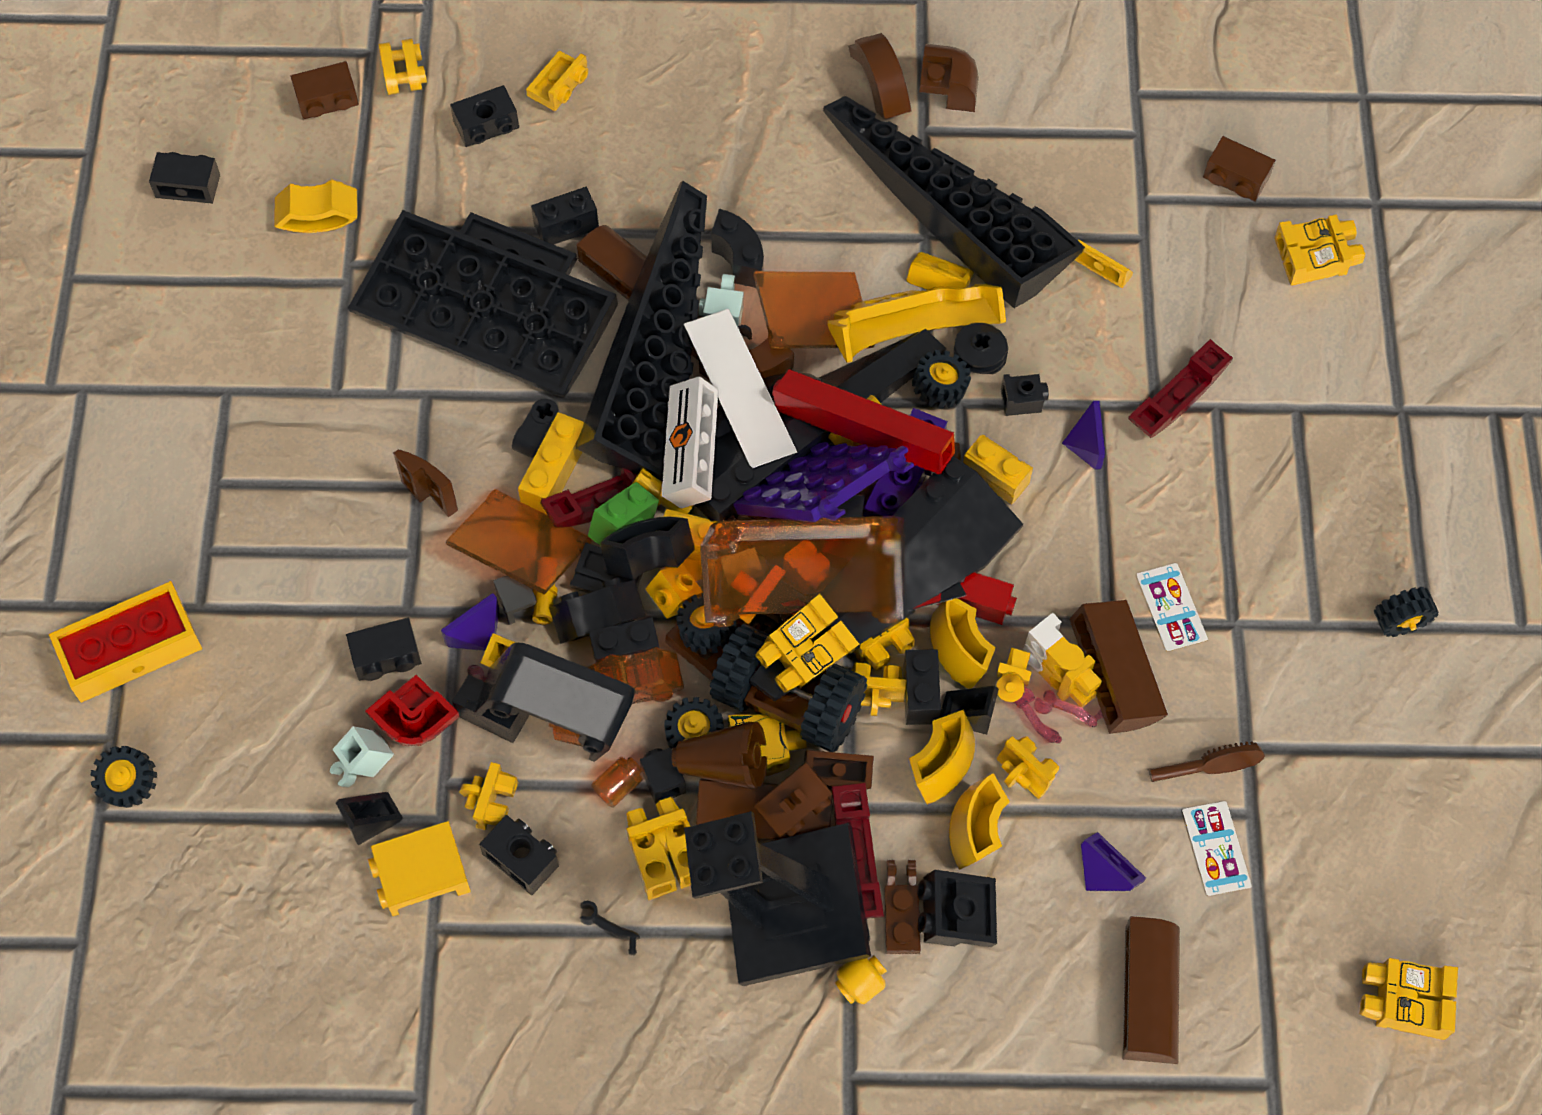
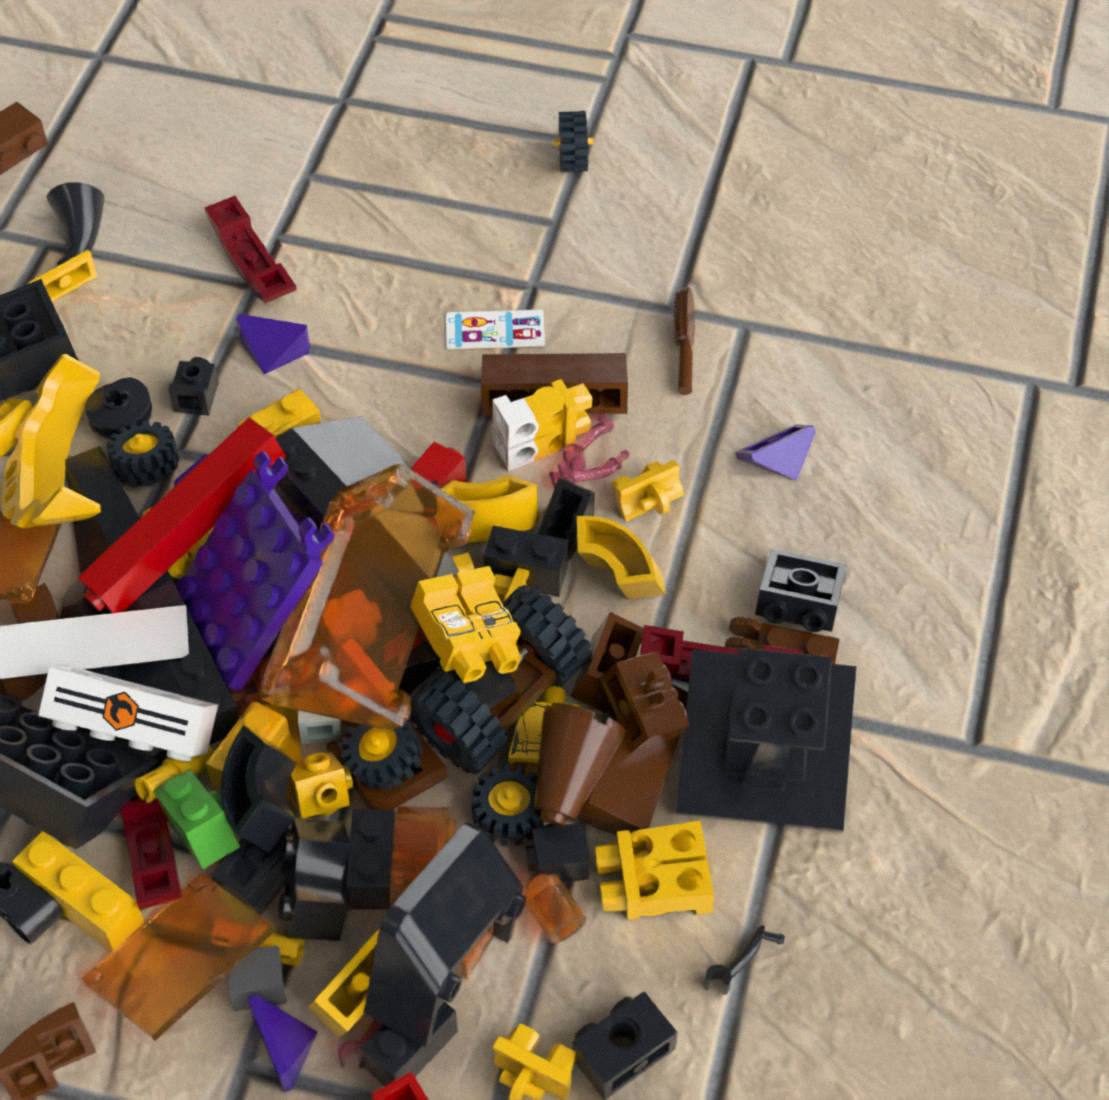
camera: 75 degrees left, 10 degrees down
yellow head [835,955,887,1004] -> none
yellow brick [949,773,1010,870] -> none
yellow hips [996,648,1032,703] -> none
reddish brown brick [1123,916,1180,1064] -> none
sticker [1182,801,1252,896] -> none
yellow hips [1274,214,1365,286] -> none
yellow hips [1359,958,1458,1040] -> none
none -> black hat [46,182,105,266]

